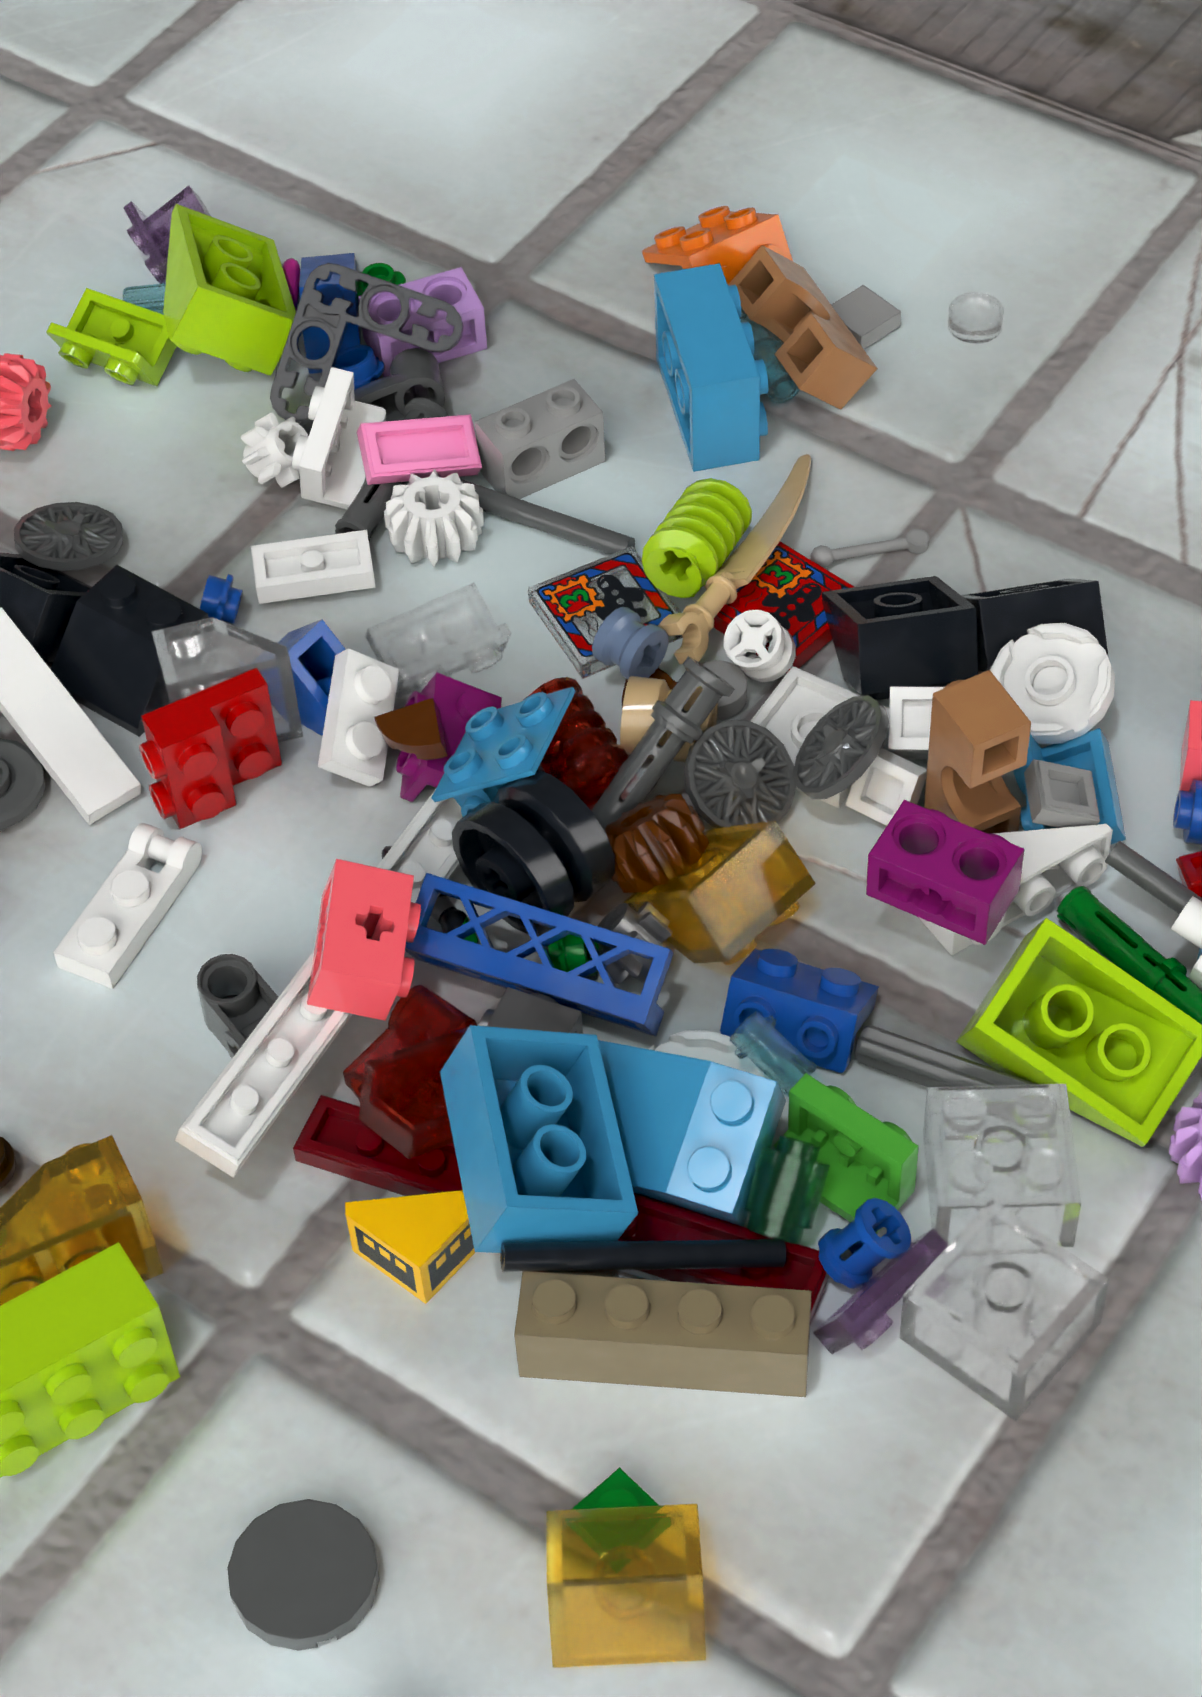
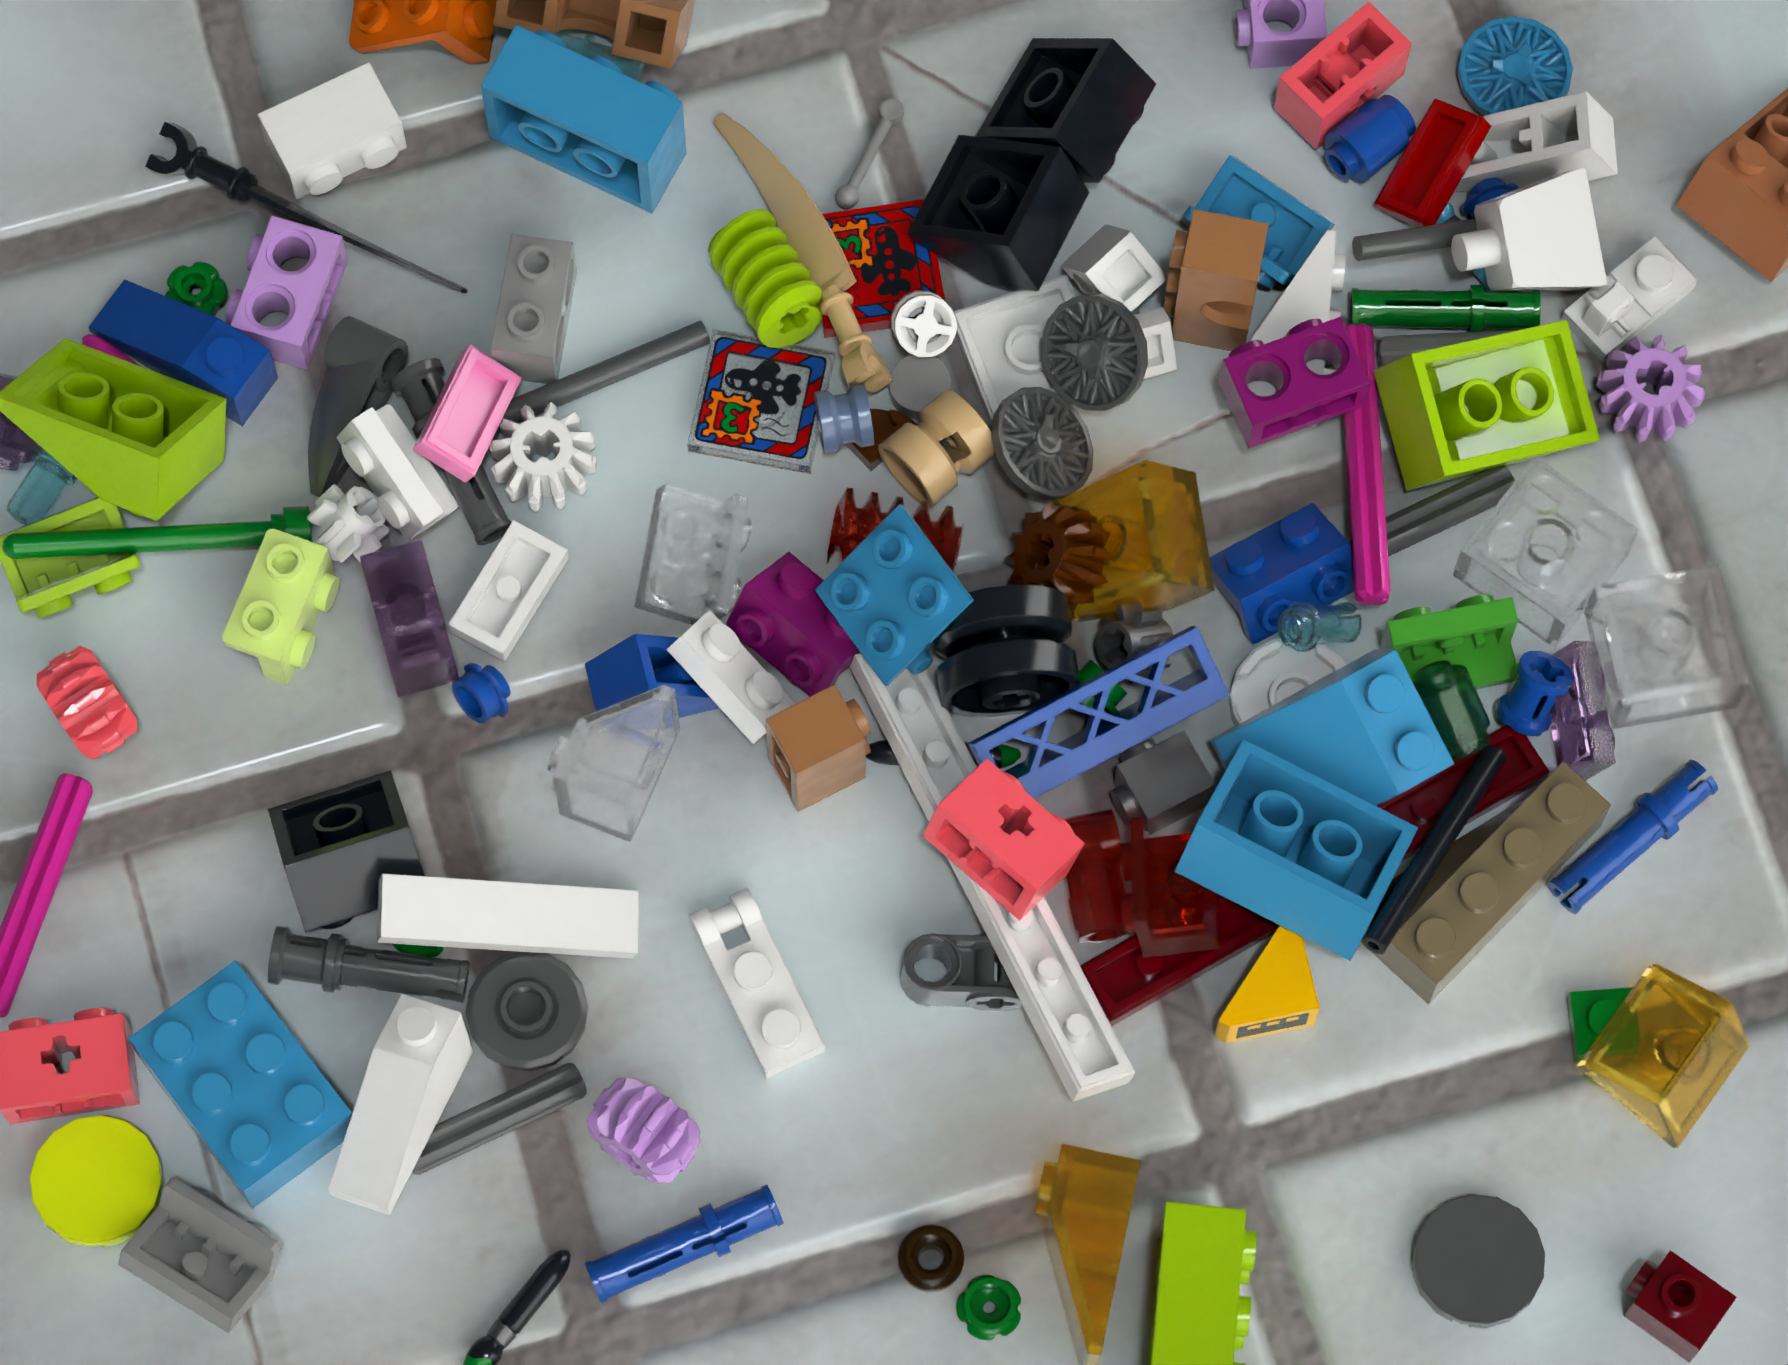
camera: 55 degrees left, 20 degrees up
dark grey wheel [14,502,123,571] -> none
black slope [51,565,218,737] -> none
red plate [139,667,282,829] -> none
black beam [270,263,464,423] -> none
blue plate [334,345,385,390] -> none
reddish brown tile [374,698,448,760] -> none
dark grey pin [591,656,735,830] -> none
white tile [990,623,1115,744] -> none
light grey tile [1024,759,1100,828] -> none
none -> green piece [2,506,311,559]
none -> black sword [145,122,467,293]
none -> yellowish green bracket [222,529,340,685]
none -> white brick [258,62,407,200]
none -> clear purple brick [360,540,459,697]
none -> medium nougat brick [766,685,871,812]
none -> dark pink axle [1343,323,1391,606]
none -> blue pin [1548,760,1718,914]

